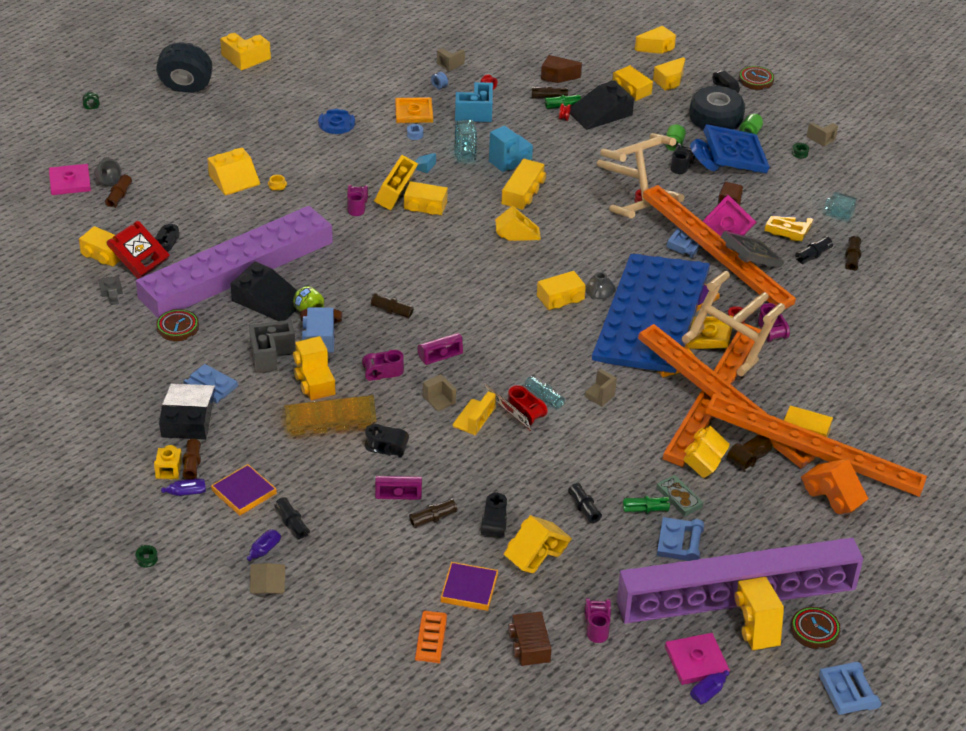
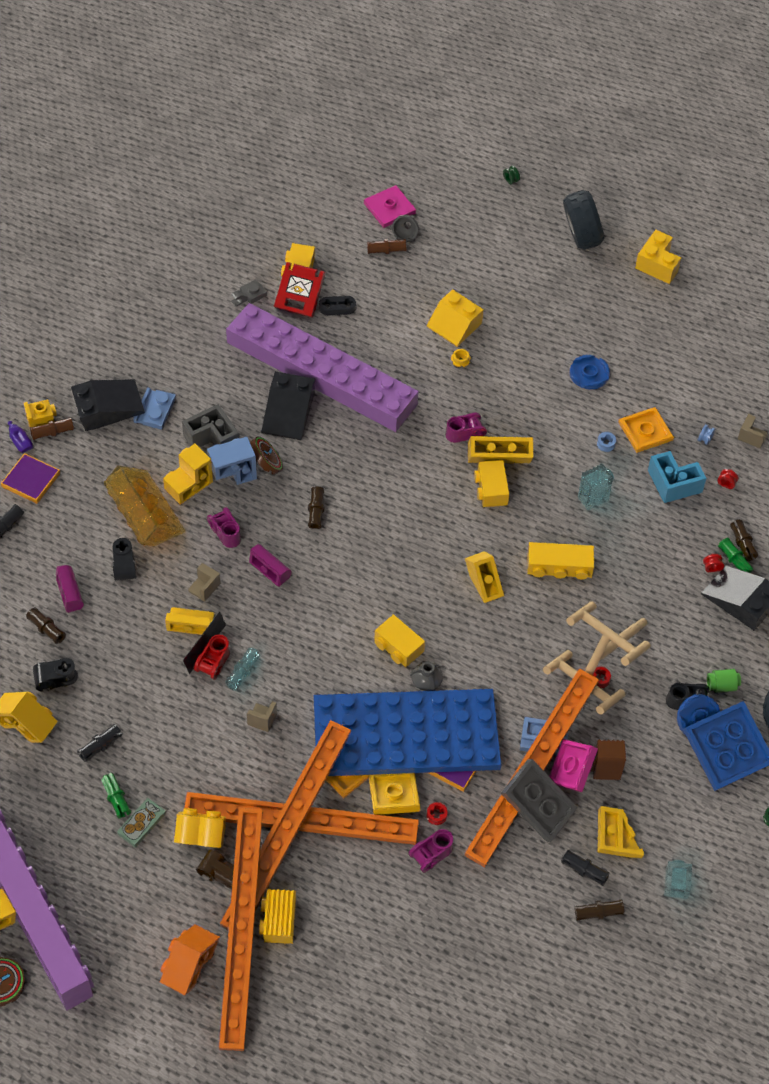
camera: 70 degrees right, 15 degrees up
tile [156,309,199,342] -> none
lime head [293,286,324,312] -> none
dark azure slope [415,153,436,173] -> none
dark azure brick [489,125,533,172] -> none
medium blue plate [657,517,704,561] -> none
tan piece [682,271,785,376] -> none

